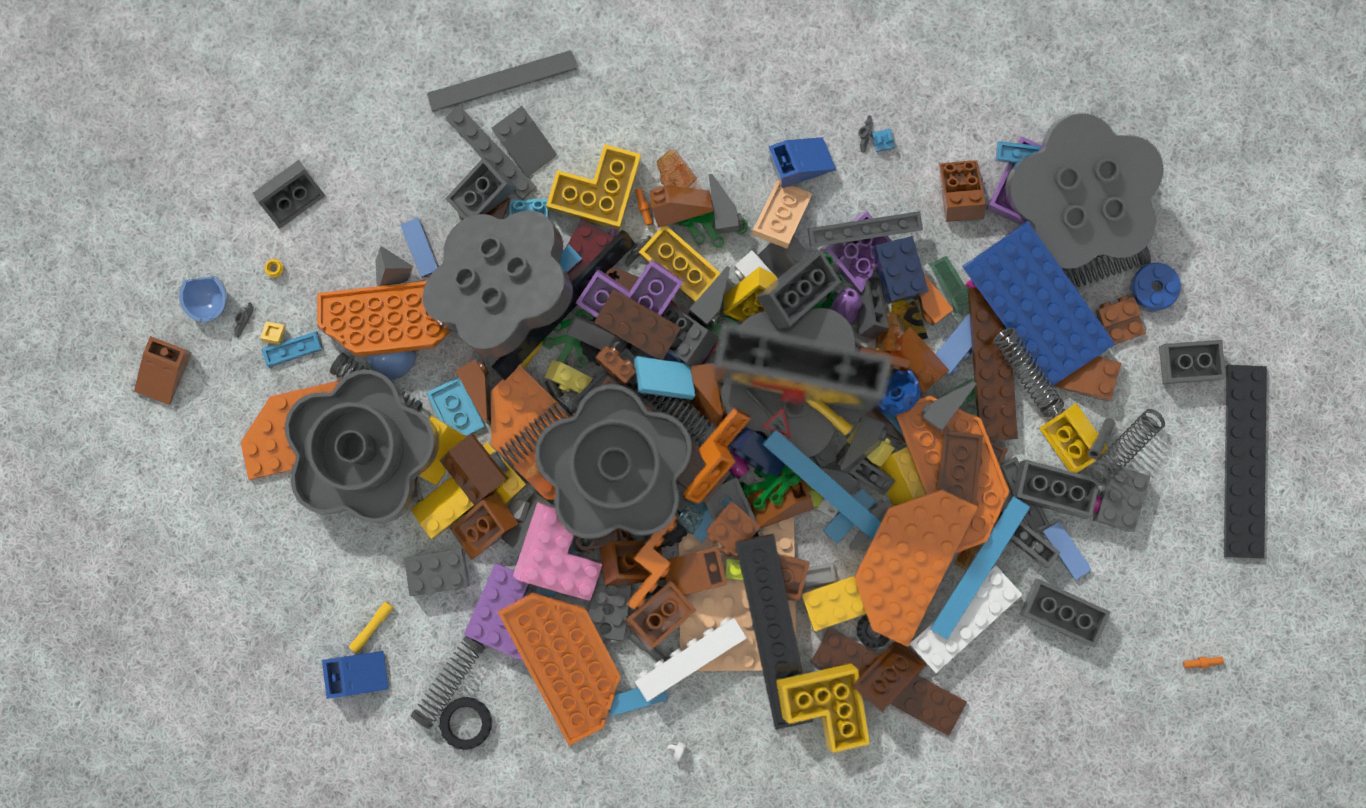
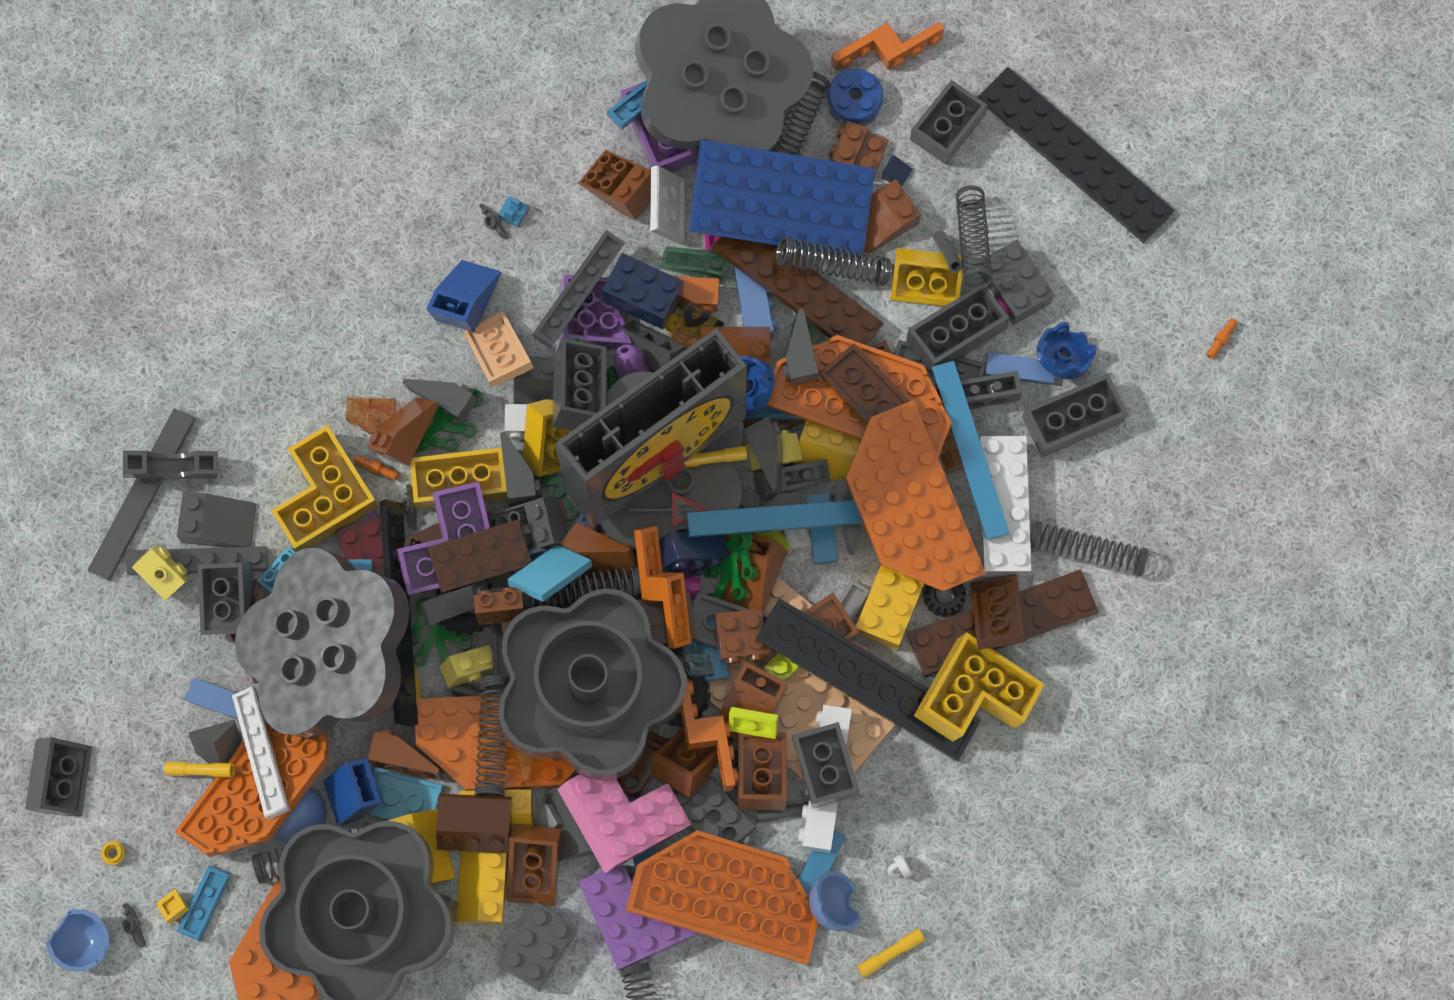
camera: 55 degrees left, 10 degrees down
none -> dark grey arch [123,450,218,479]
none -> light yellow brick [132,543,189,601]
none -> yellow piece [164,761,236,777]
none -> white tile [232,686,290,820]
none -> blue brick [323,758,382,826]
none -> white tile [650,165,686,243]
none -> neon yellow plate [729,707,778,739]
none -> dark grey brick [792,722,860,809]
none -> medium blue cylinder [809,870,861,932]
none -> orange bracket [831,22,944,70]
none -> yellow piece [857,928,925,978]
none -> dark blue slope [882,155,912,187]
none -> dark grey piece [1030,520,1149,577]
none -> blue plate [1036,322,1097,380]

